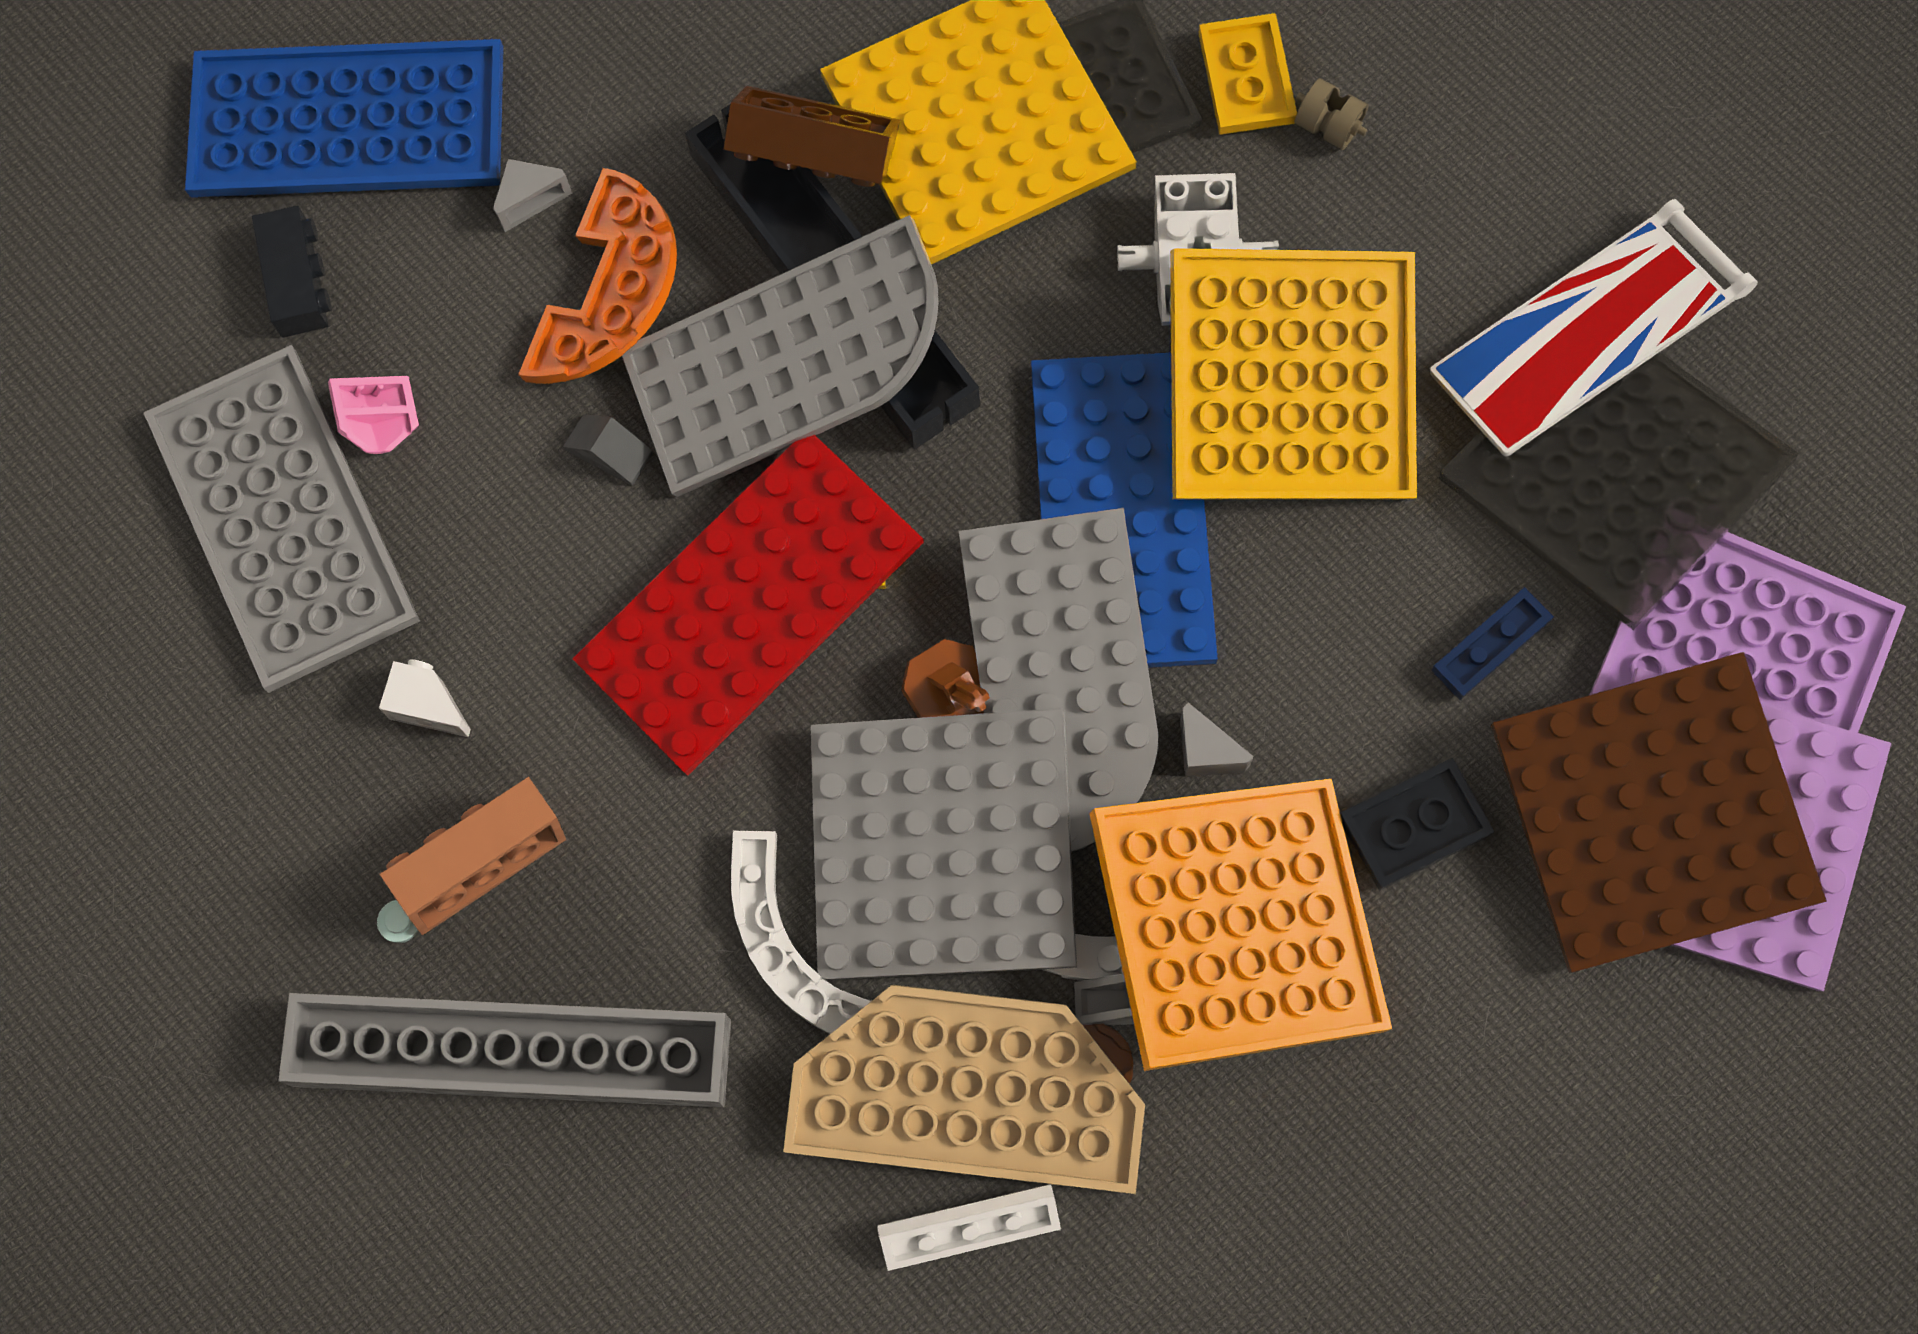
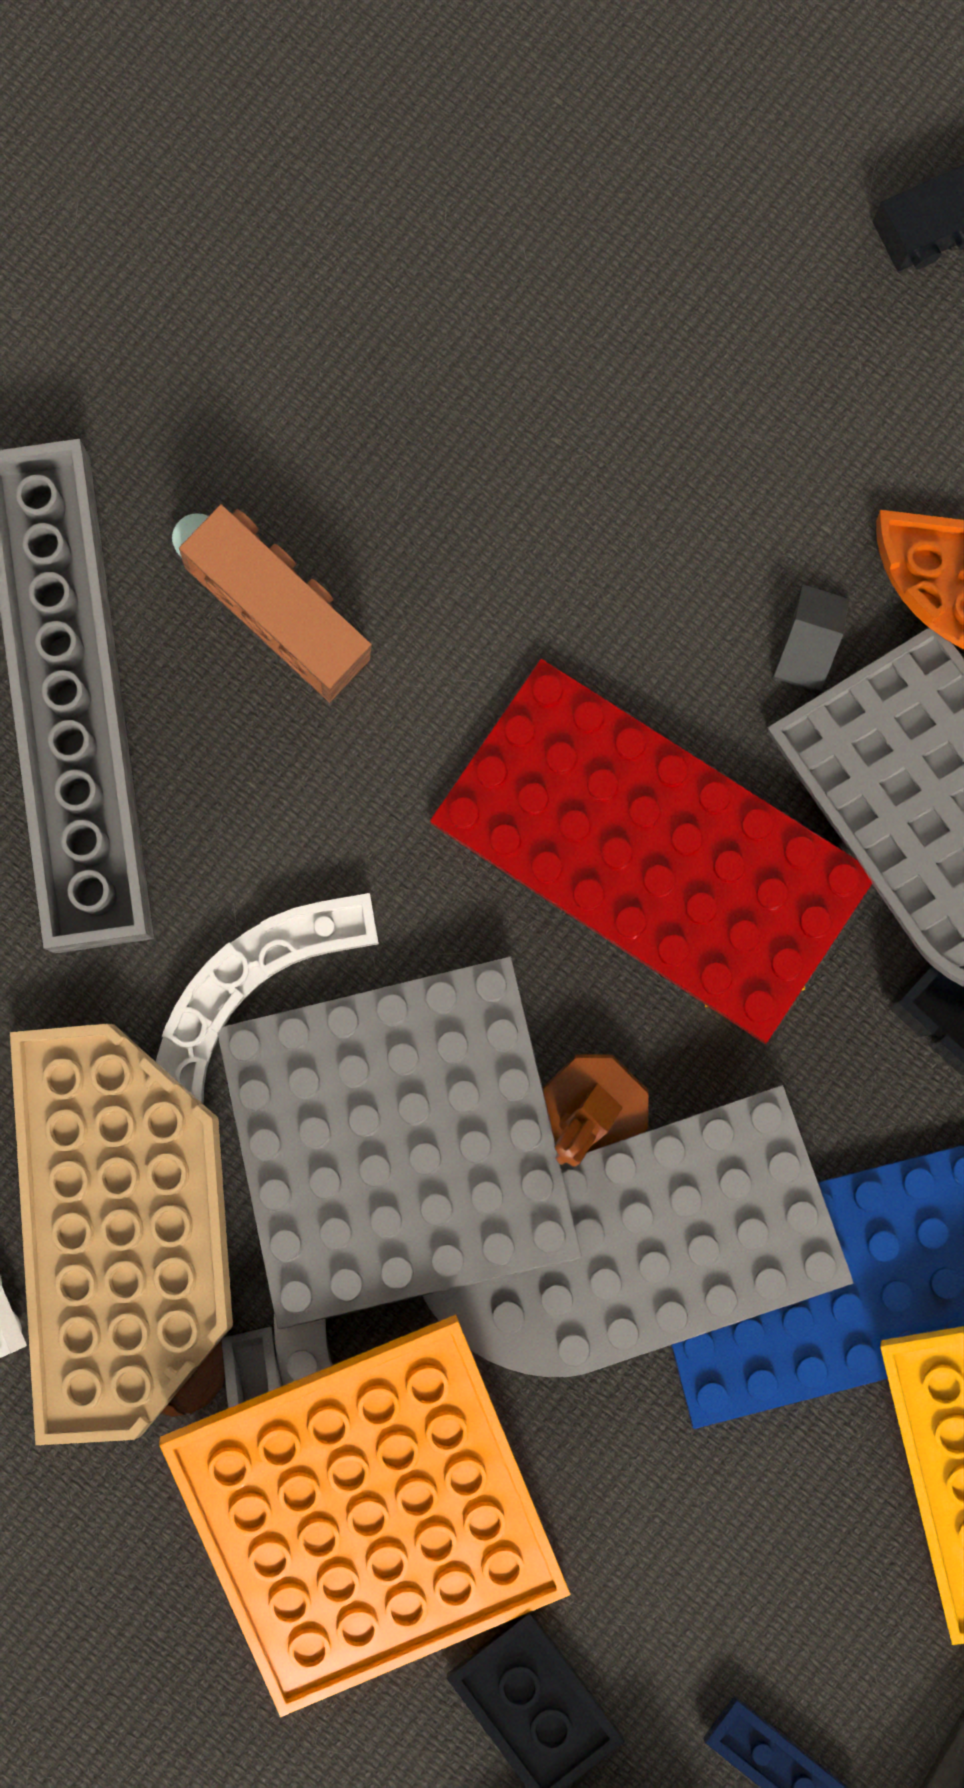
camera: 70 degrees right, 10 degrees up
light grey plate [143,345,420,693] -> none
bright pink slope [328,376,419,454] -> none
white slope [379,659,470,737] -> none
light grey slope [1180,702,1254,776] -> none

